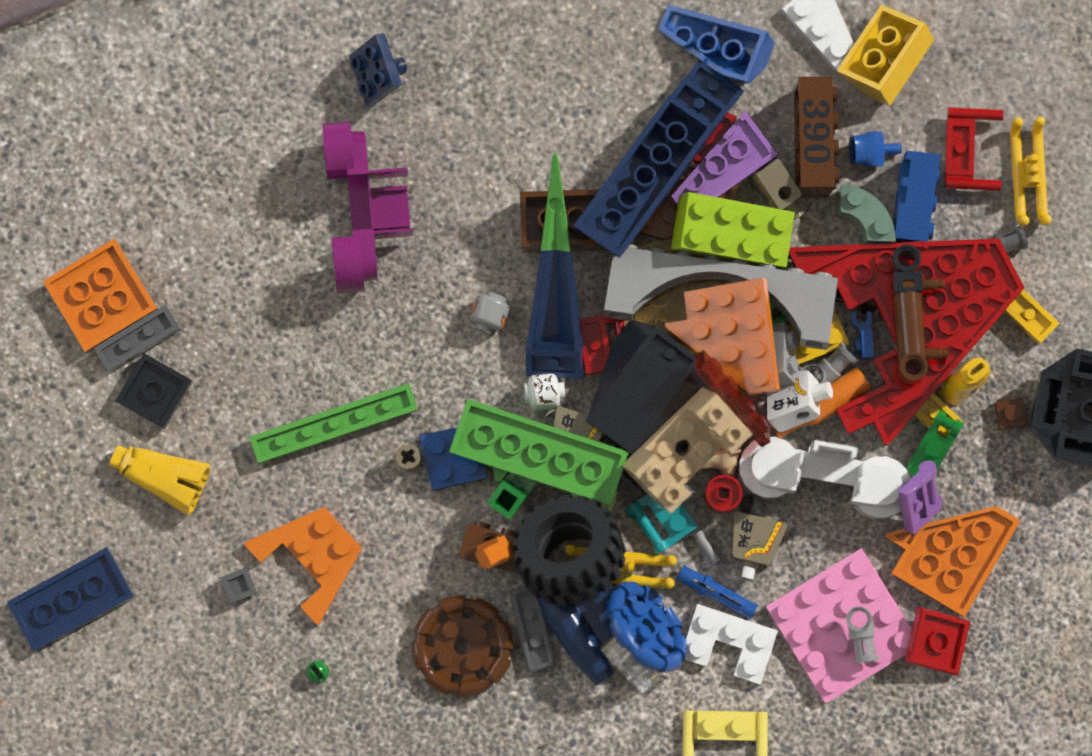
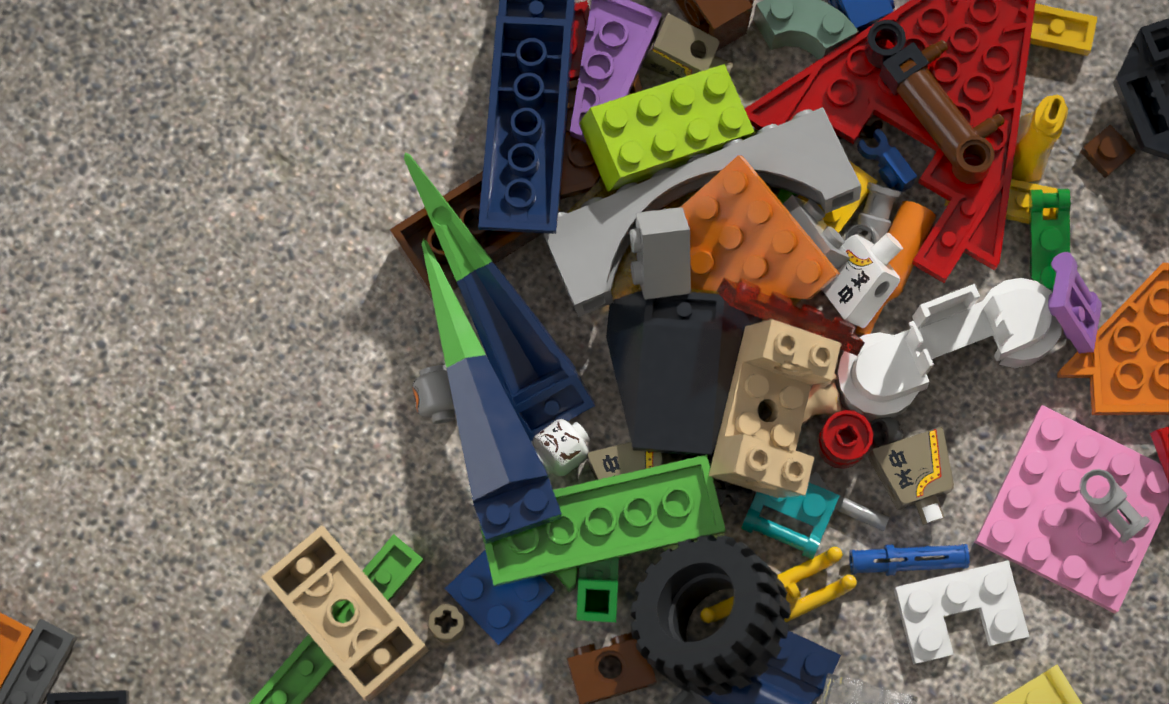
camera: 30 degrees left, 5 degrees down
magenta piece [322,122,413,294] -> none
dark blue plate [349,33,407,106] -> none
orange piece [475,536,513,569] -> none
red plate [580,315,625,376] -> none
blue plate [606,581,687,673] -> none
none -> tan plate [261,525,429,703]
none -> dark blue plate [422,239,562,544]
none -> light grey brick [630,207,691,299]

